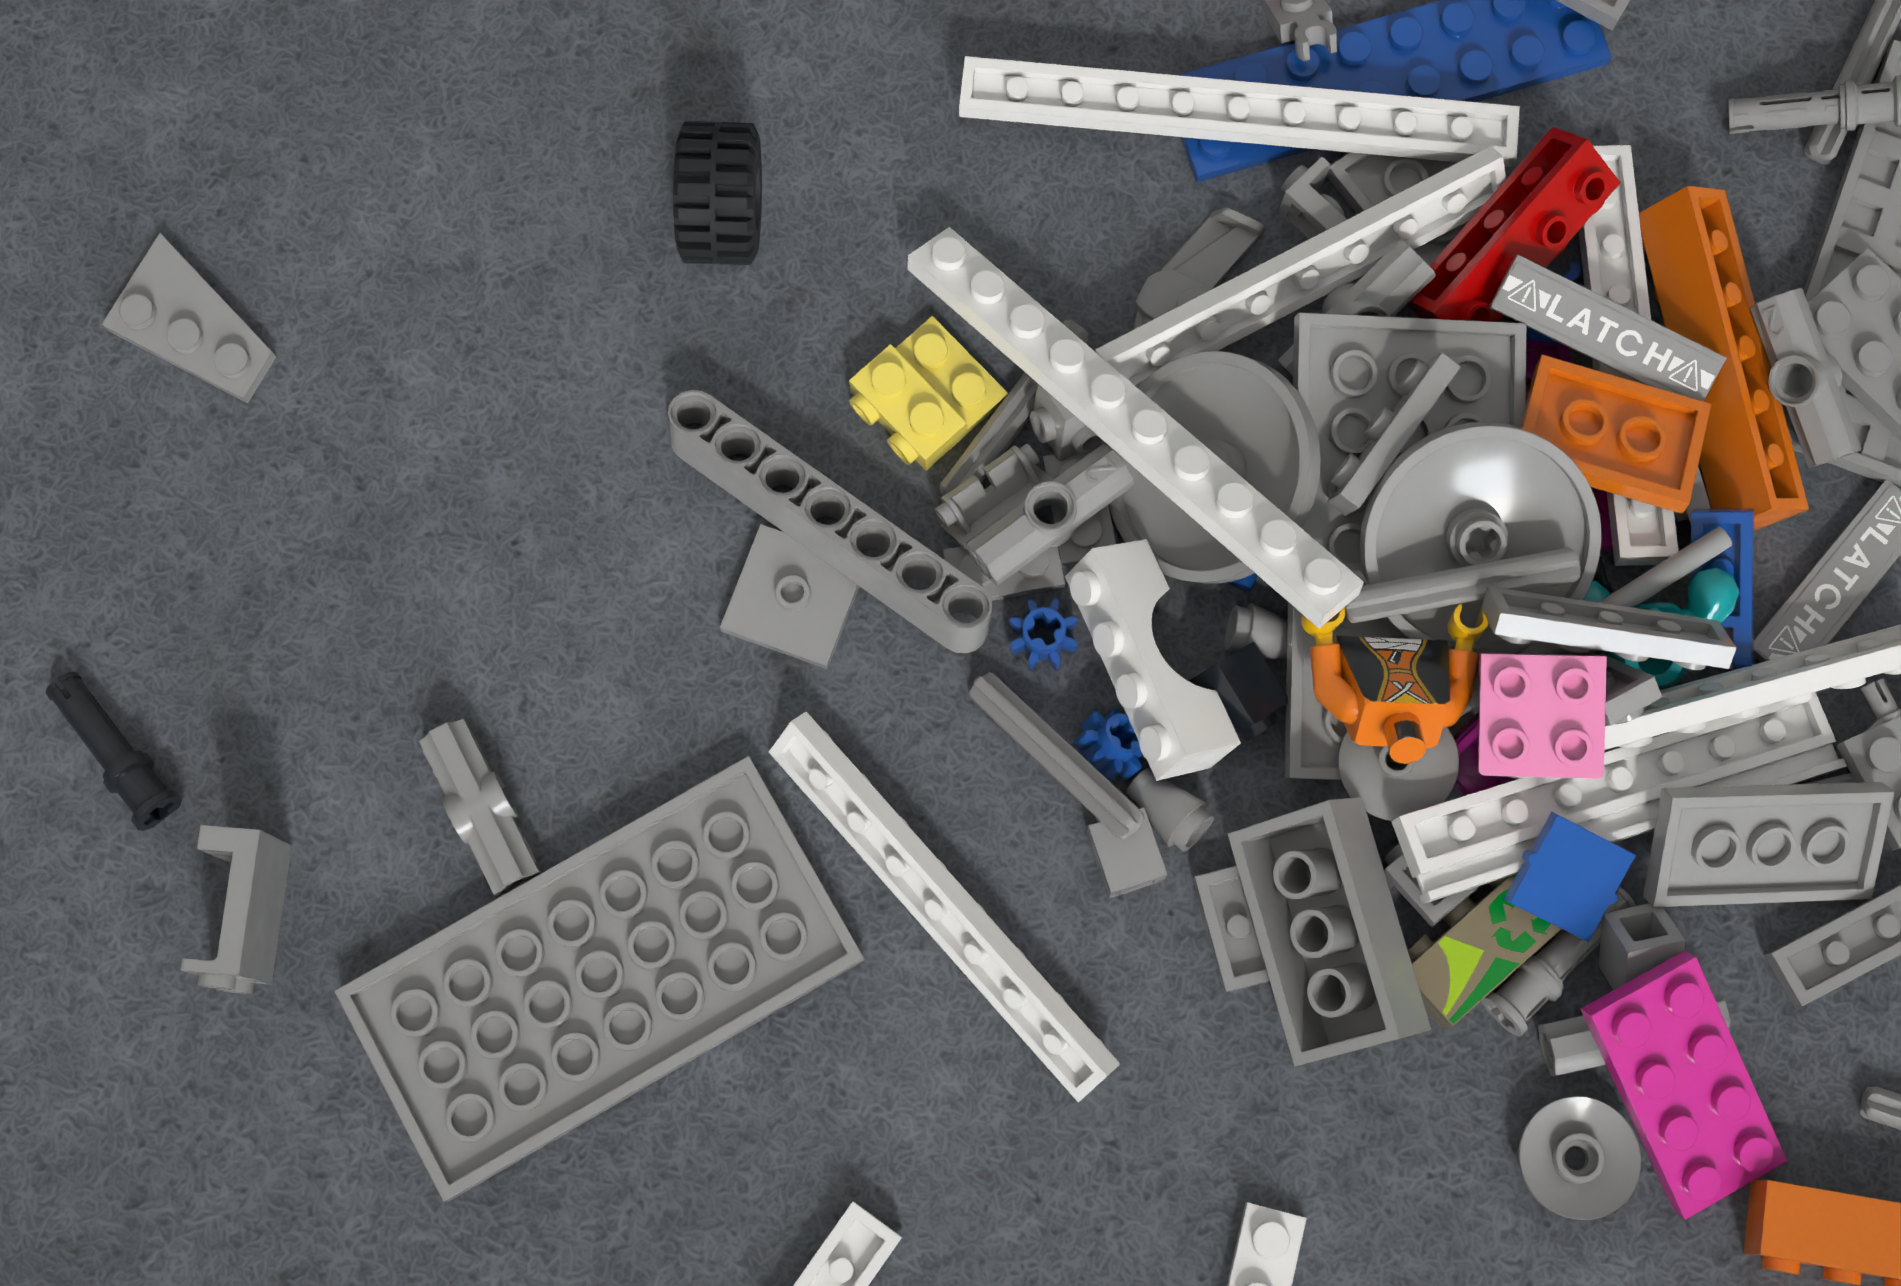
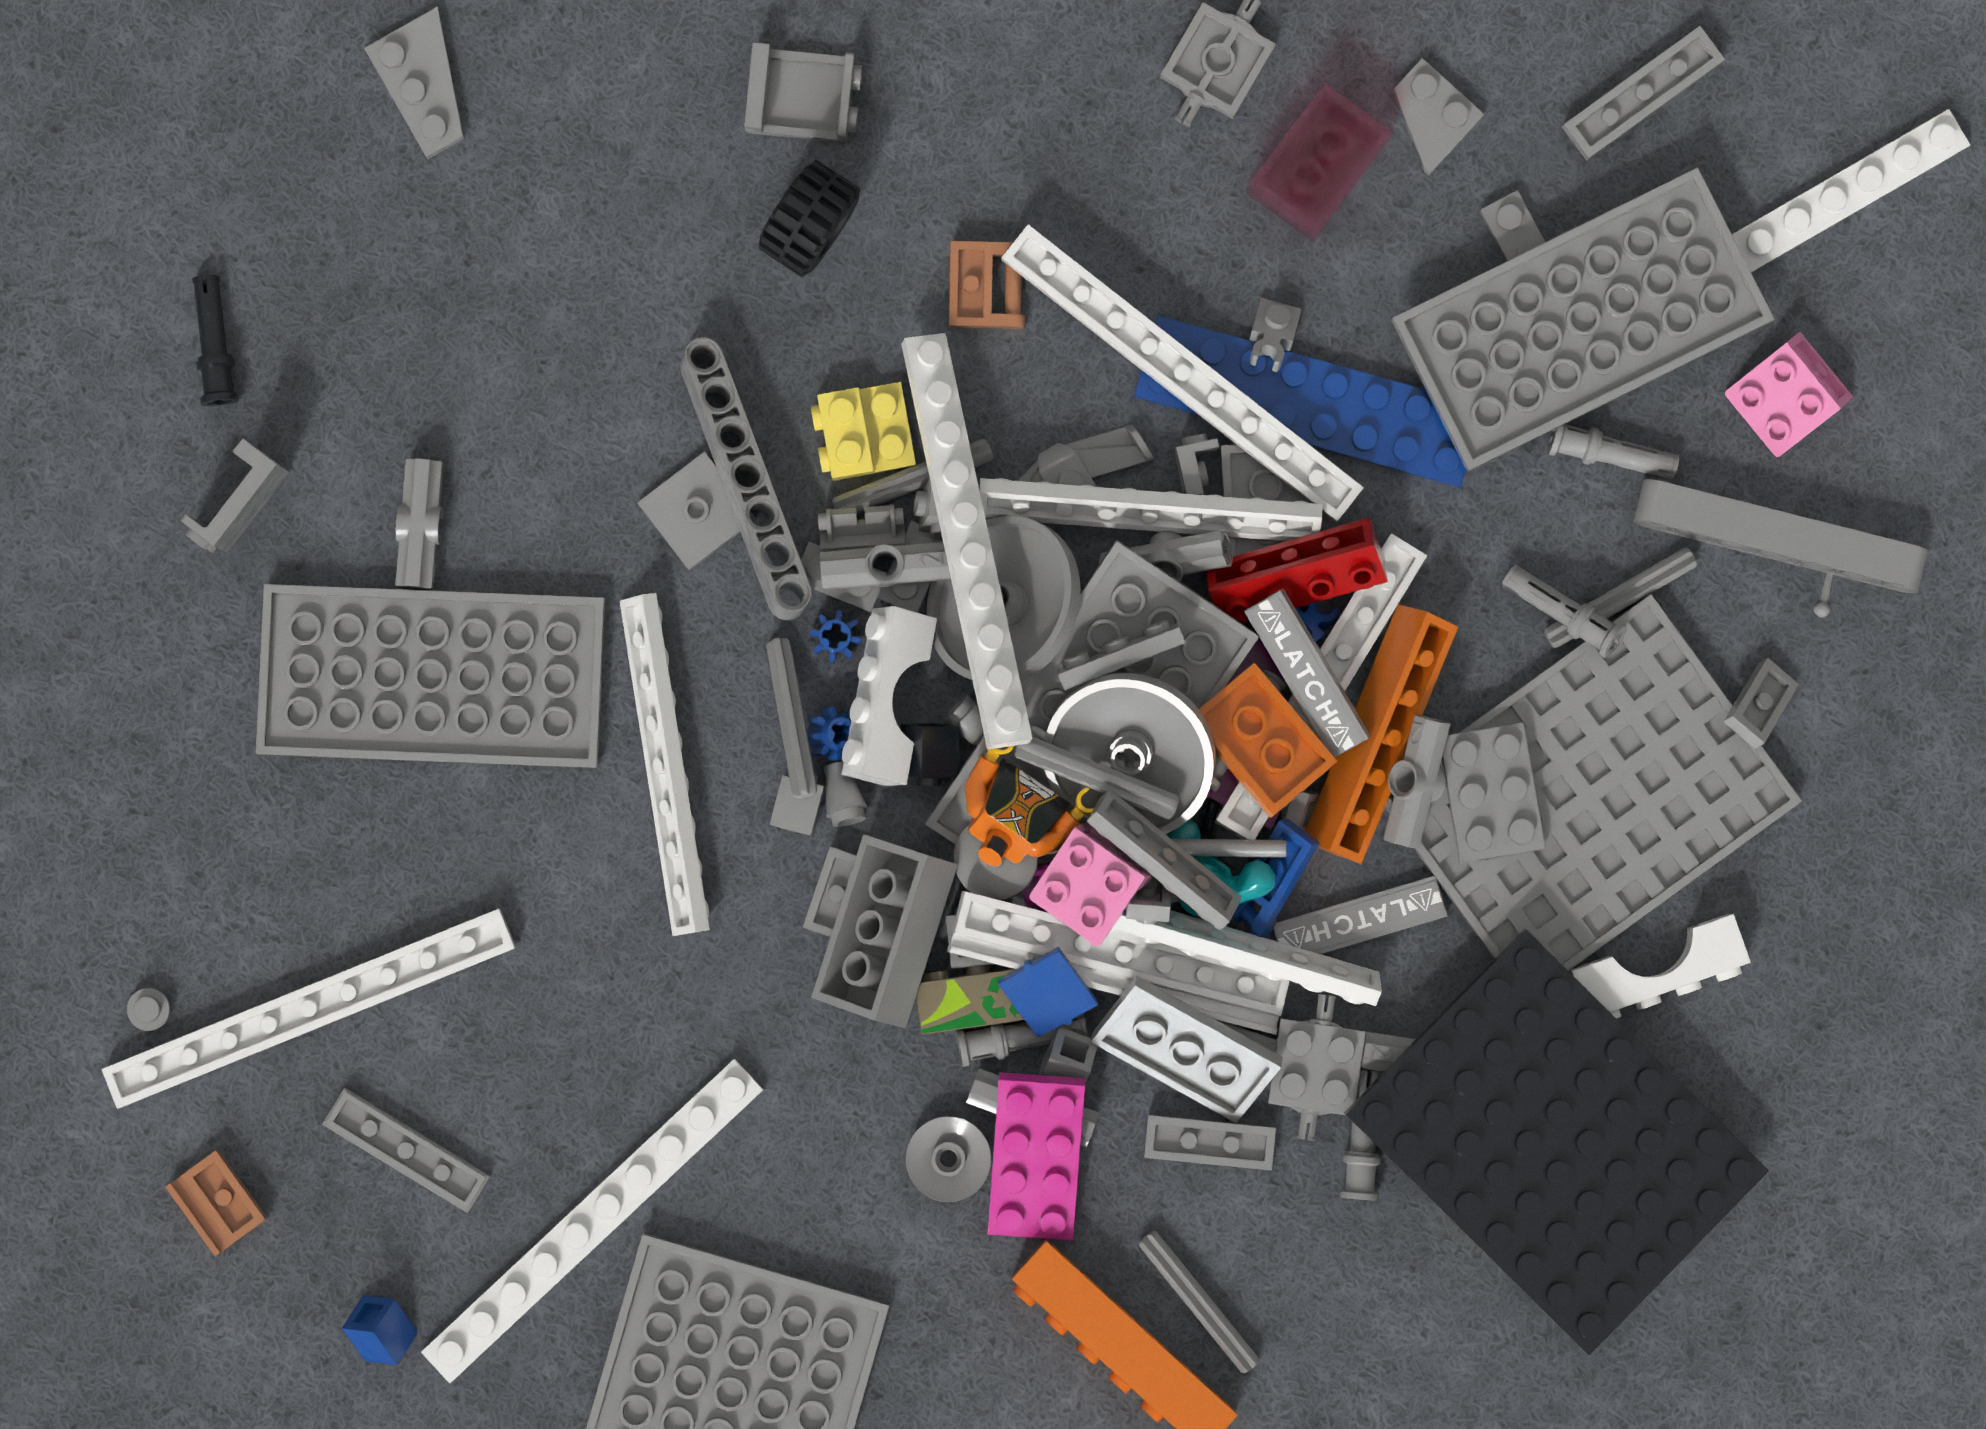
camera: 30 degrees right, 10 degrees up
none -> light grey panel [744,43,863,143]
none -> nougat plate [949,241,1025,329]

